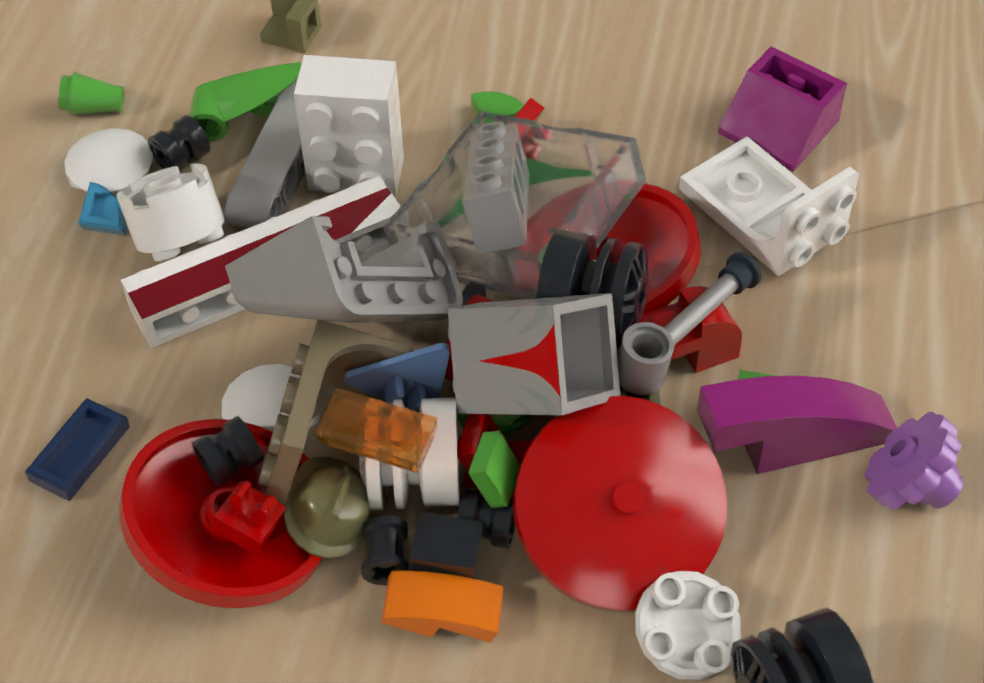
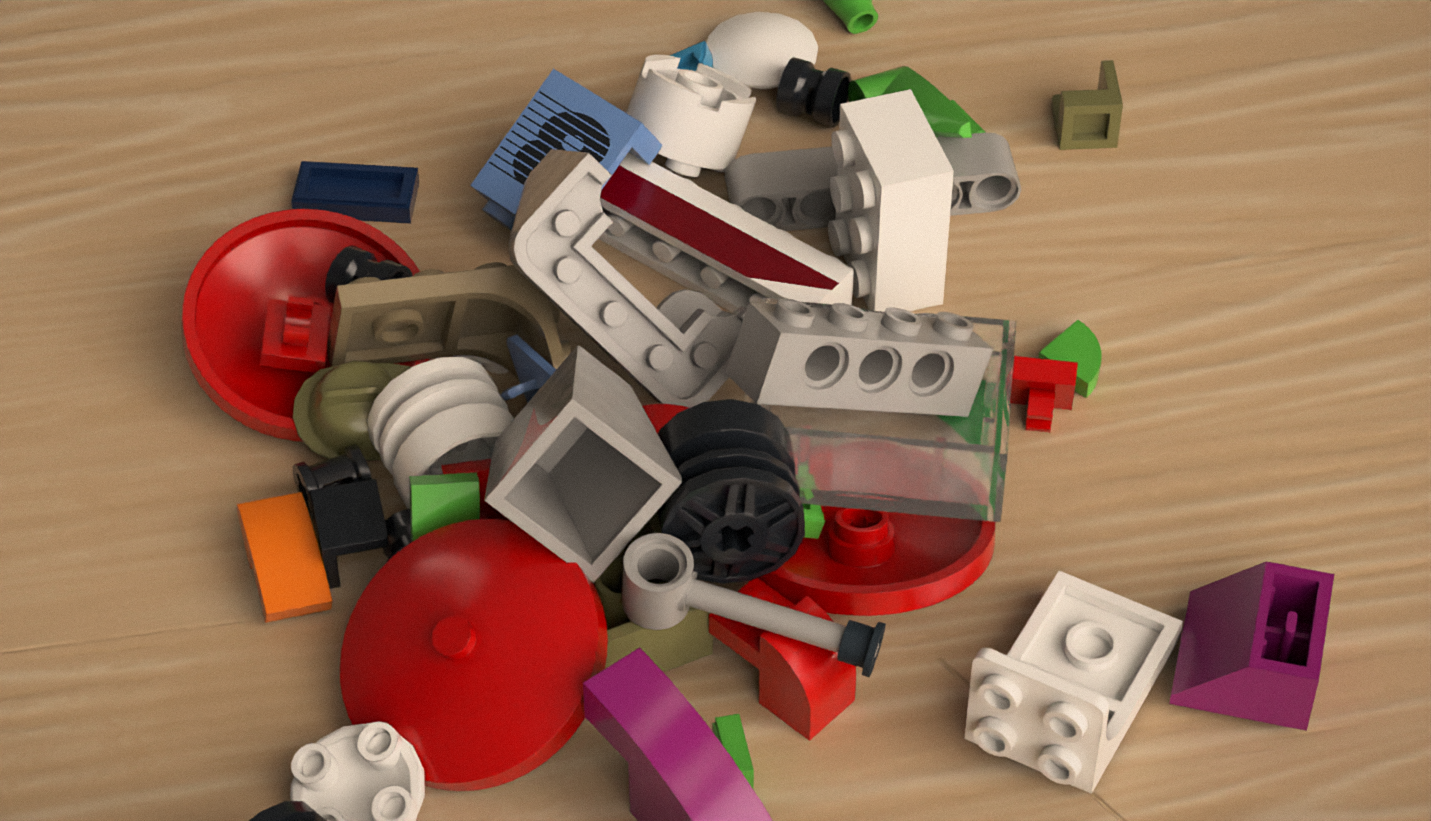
camera: 65 degrees right, 5 degrees down
clear orange plate [316,387,438,473] -> none
none -> medium blue panel [470,68,662,230]

